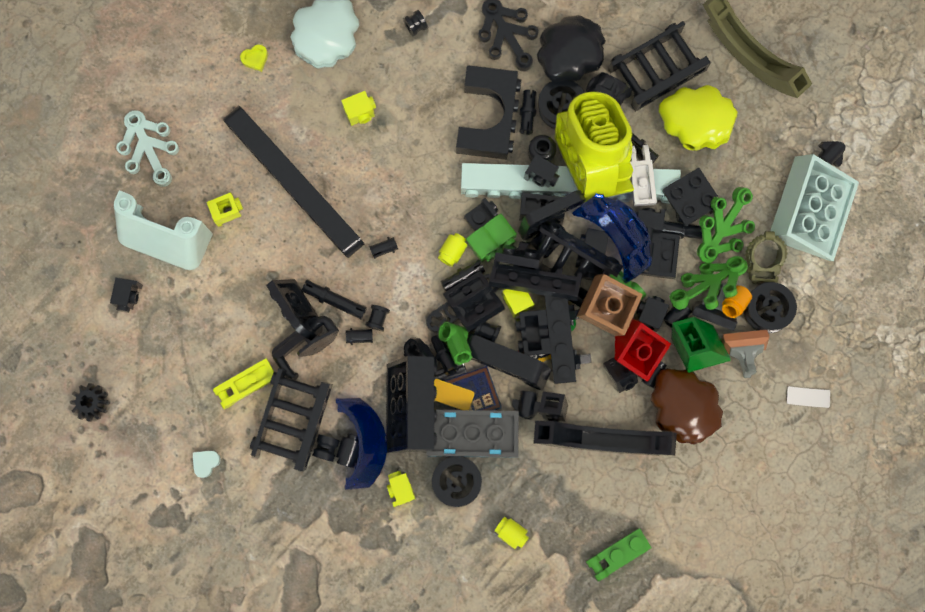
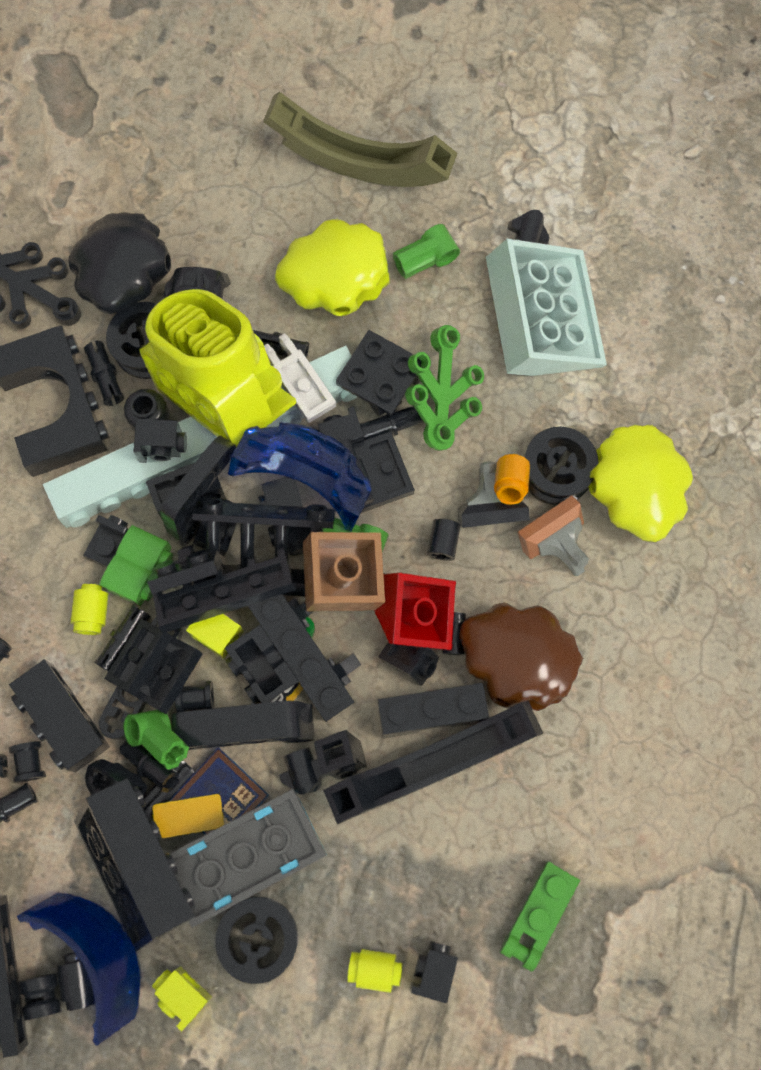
camera: 30 degrees left, 5 degrees down
black fence [608,21,711,112] -> none
black brick [636,296,669,332] -> none
bright green plant [669,256,748,310] -> none
green slope [671,317,731,373] -> none
olive piece [745,231,788,284] -> none
white sticker [787,386,830,408] -> none
none -> black brick [9,659,110,773]
none -> black arch [378,683,489,739]
none -> bright green piece [393,224,460,279]
none -> black brick [410,941,458,1004]
none -> neon yellow piece [589,425,693,542]

